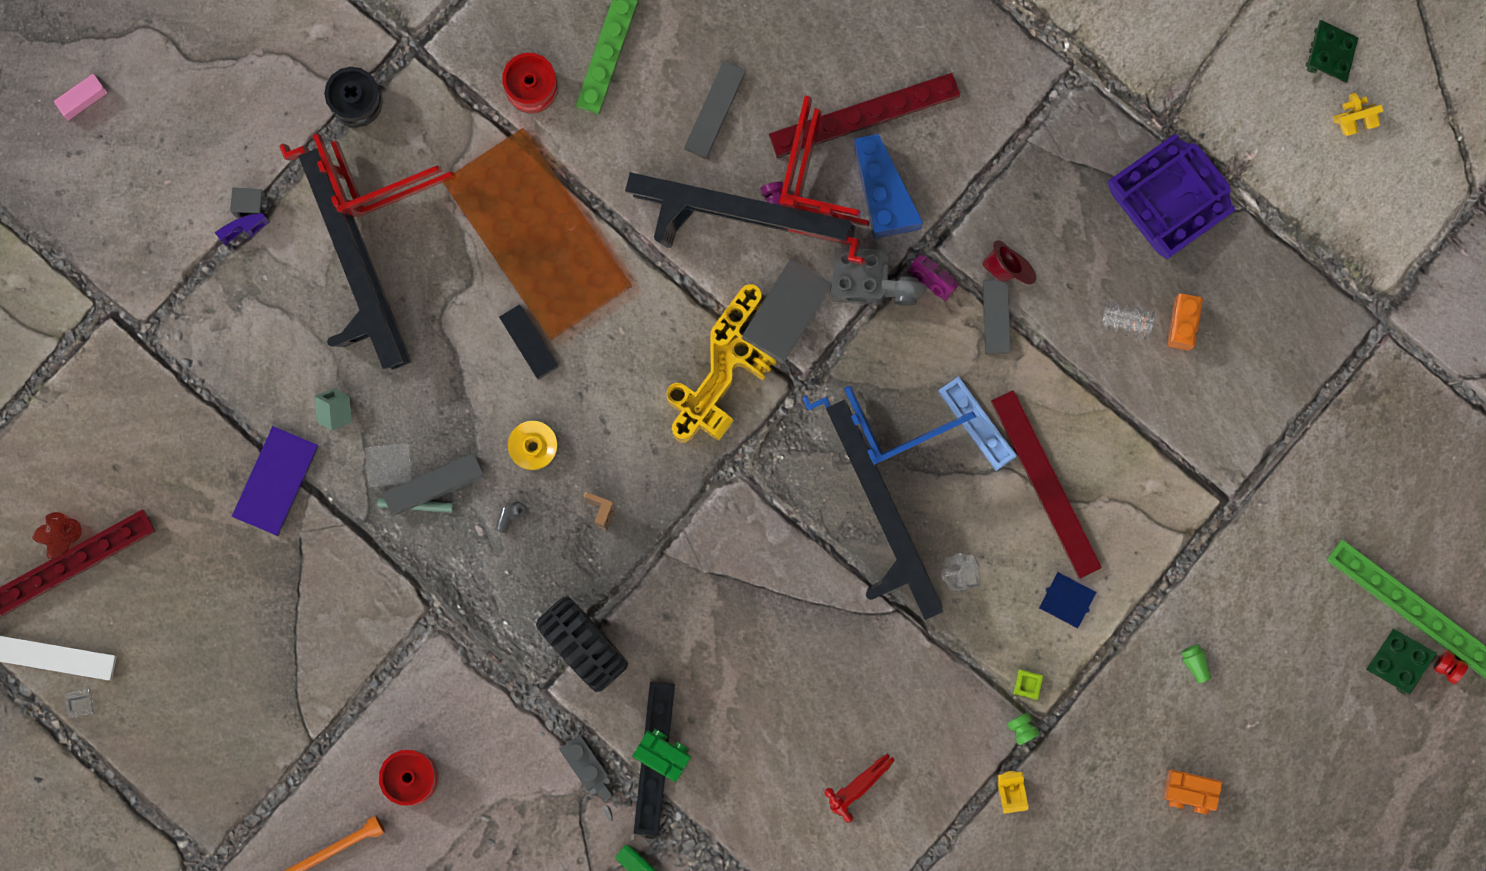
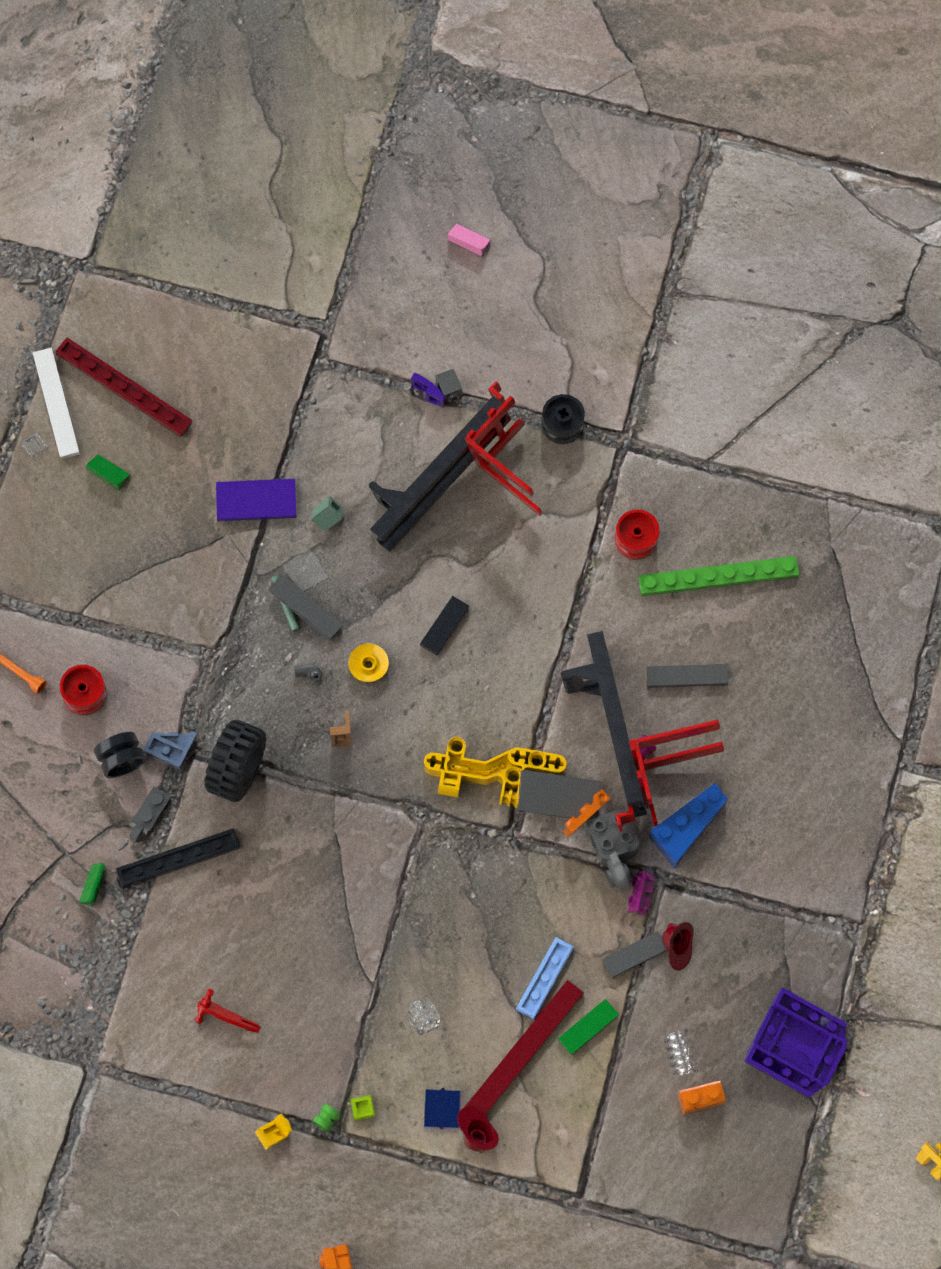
camera: 60 degrees right, 10 degrees down
clear red plate [32,512,82,559] -> none
clear orange plate [443,128,632,341] -> none
green brick [632,729,692,783] -> none
dark red plate [769,73,960,158] -> none
black piece [802,386,976,620] -> none
bright green cone [1181,644,1212,684] -> none
none -> green slope [86,454,130,490]
none -> black wheel [94,732,146,778]
none -> sand blue wing [143,732,198,769]
none -> dark red piece [457,1106,499,1153]
none -> green tile [558,998,619,1056]
none -> orange hinge [563,790,610,837]

